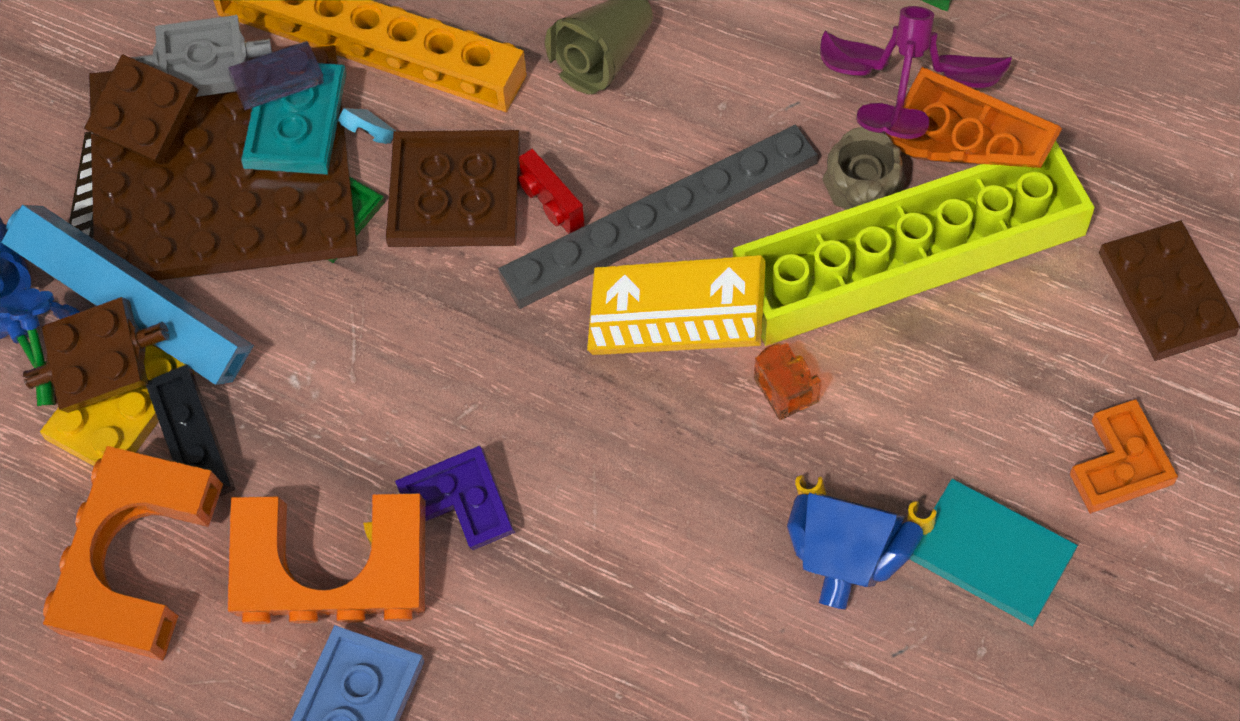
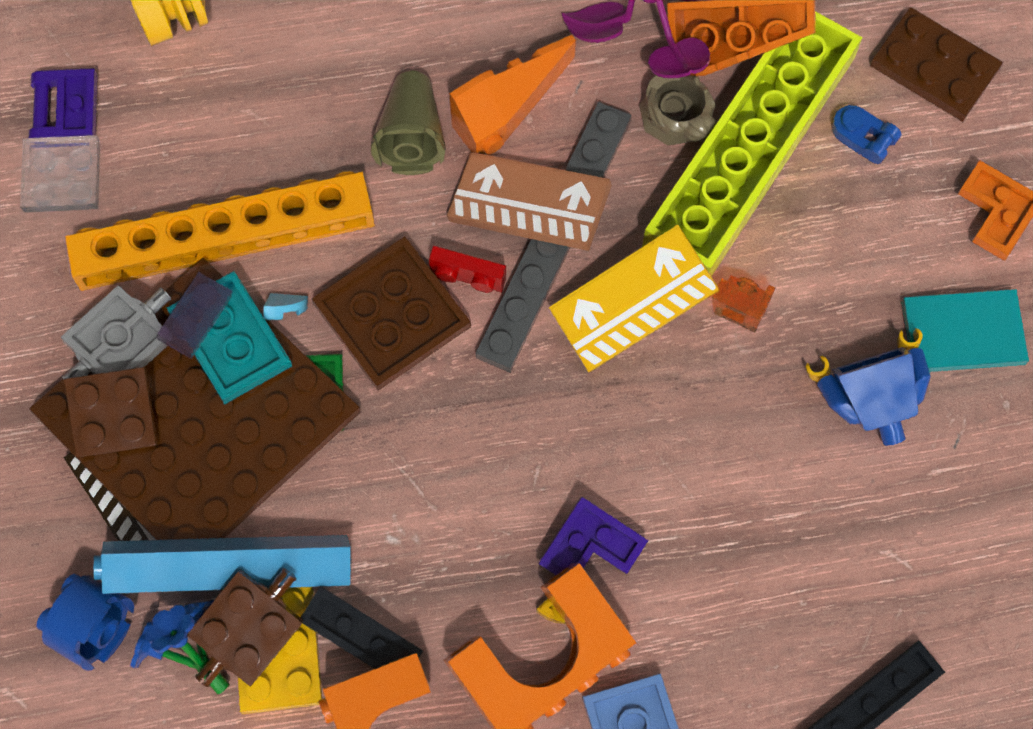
camera: 40 degrees left, 10 degrees up
none -> nougat tile [447,152,612,251]
none -> orange wedge [449,35,576,155]
none -> blue plate [832,105,902,164]

